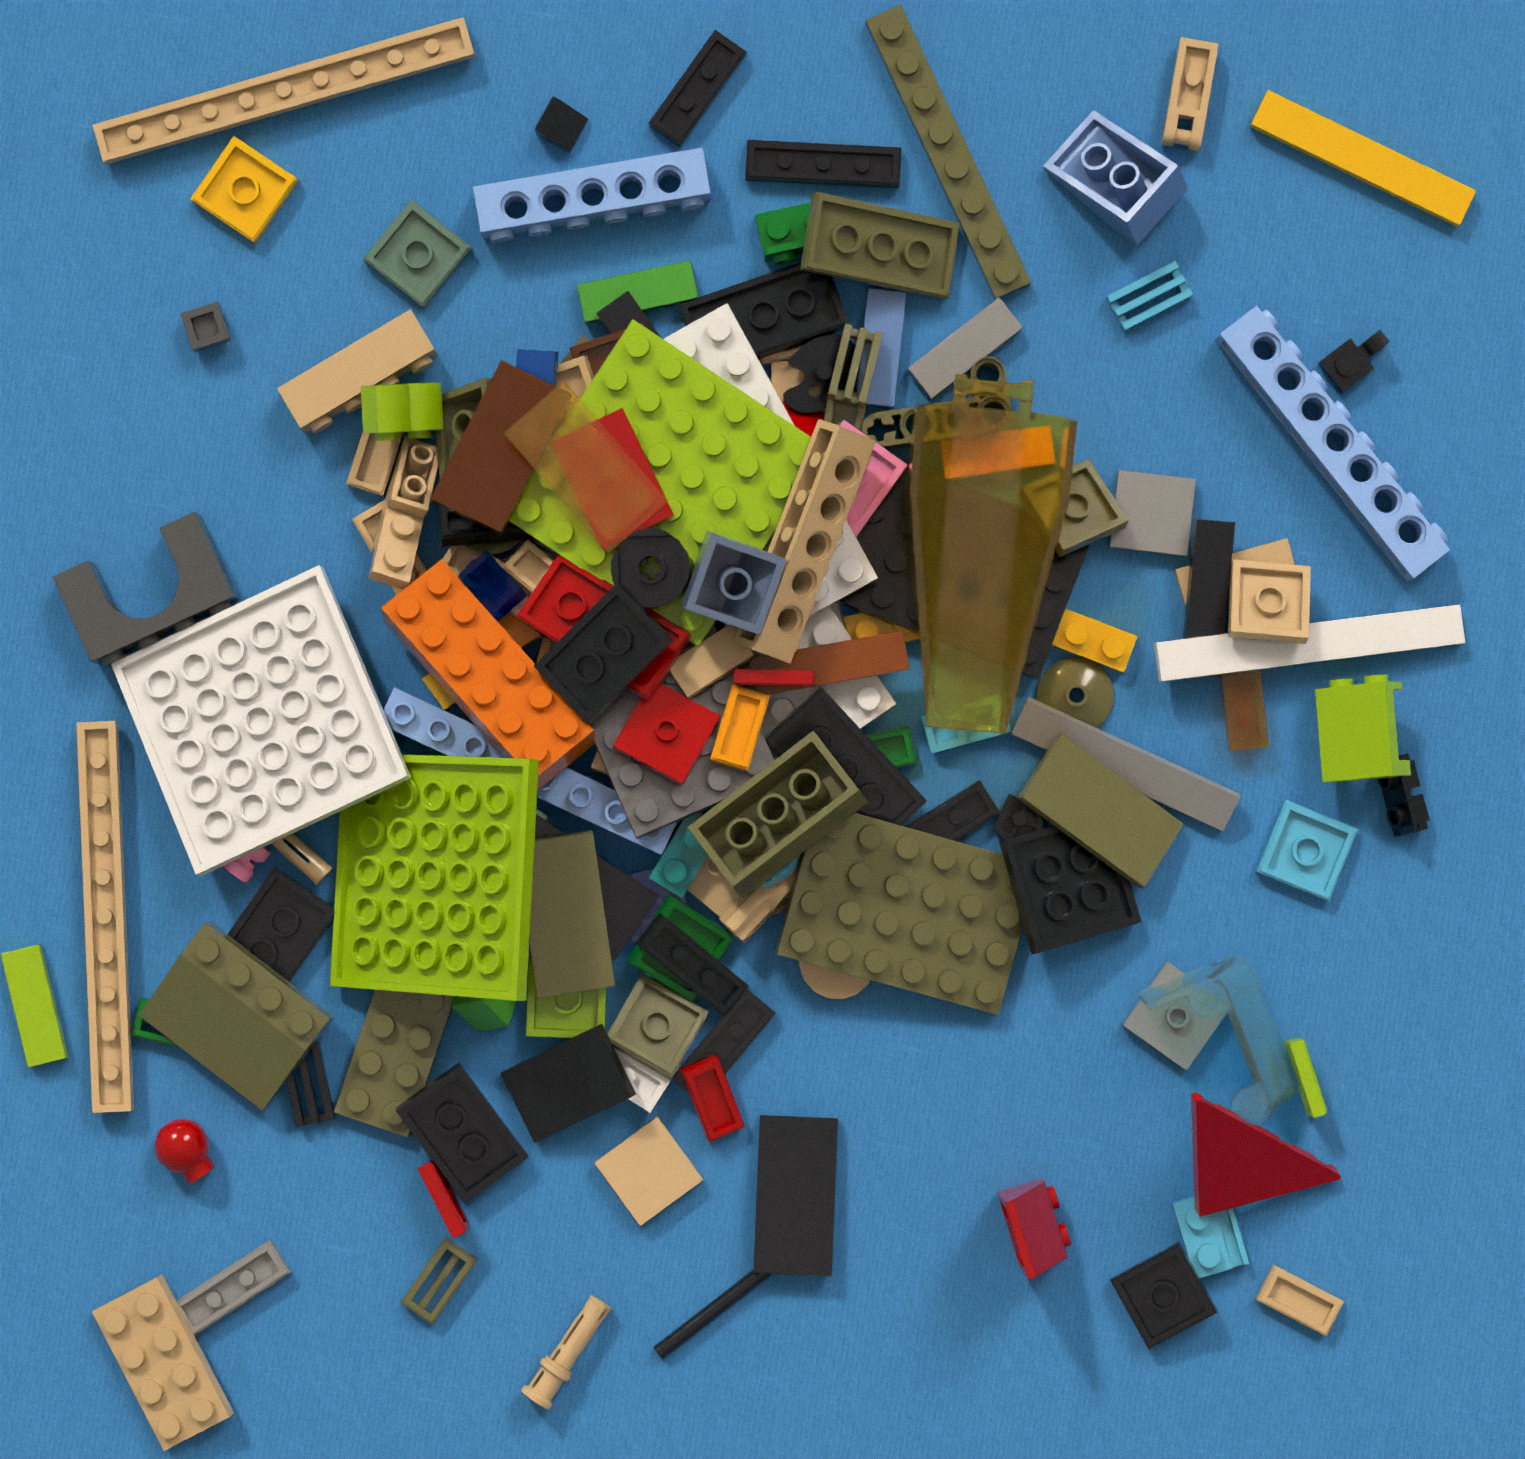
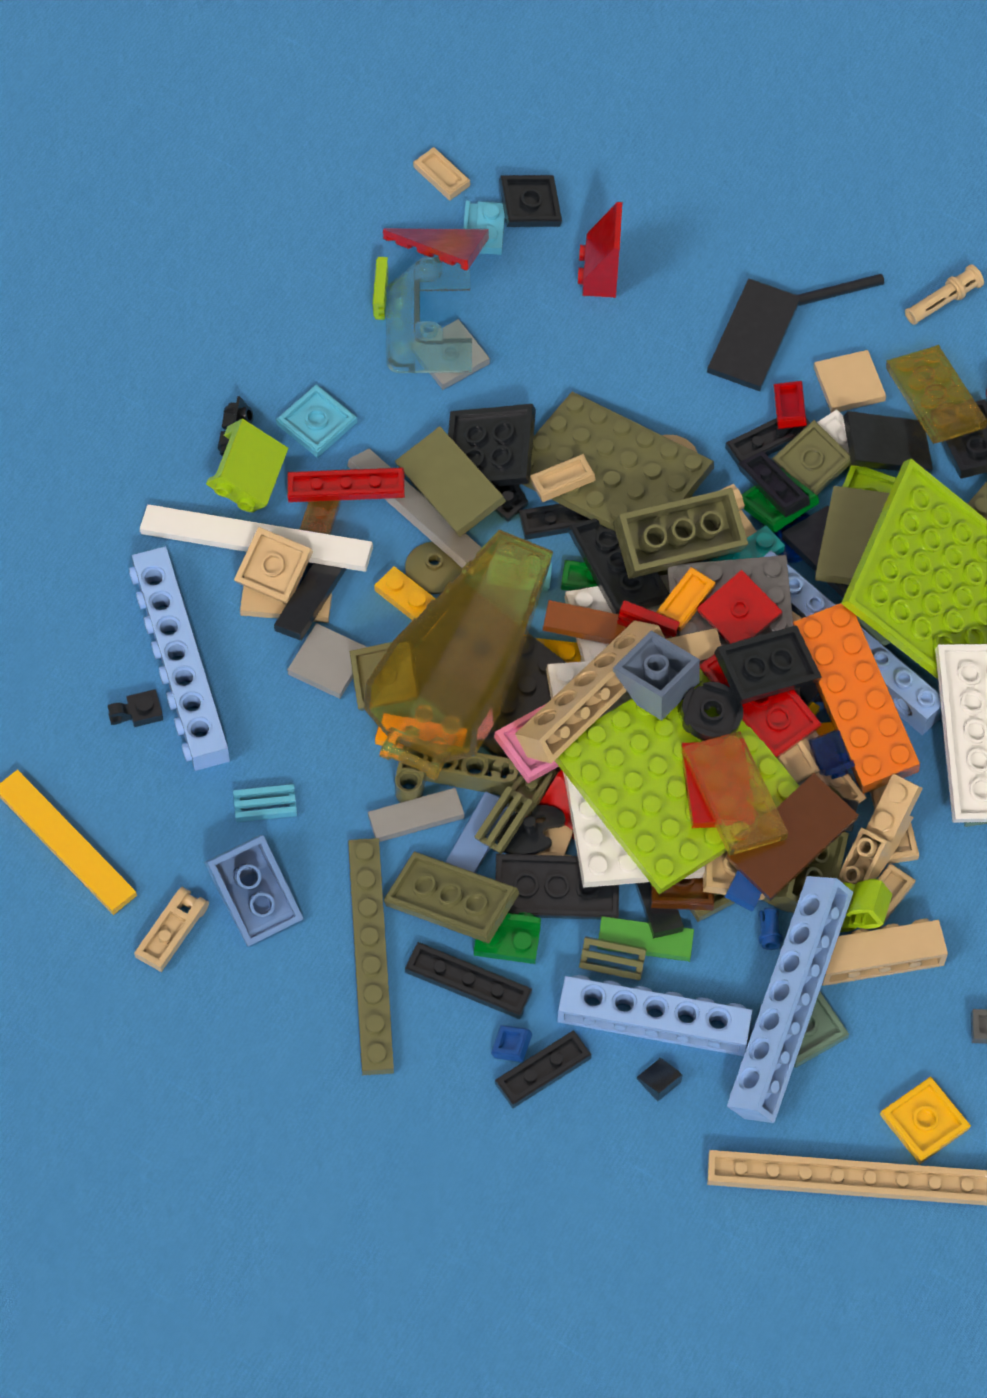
camera: 160 degrees left, 25 degrees down
none -> red tile [288,467,405,503]
none -> blue tile [491,1025,532,1062]
none -> tan tile [530,454,596,502]
none -> olive tile [579,936,647,980]
none -> light blue brick [727,876,853,1123]
none -> blue pin [758,908,783,950]
none -> clear yellow plate [886,345,987,444]

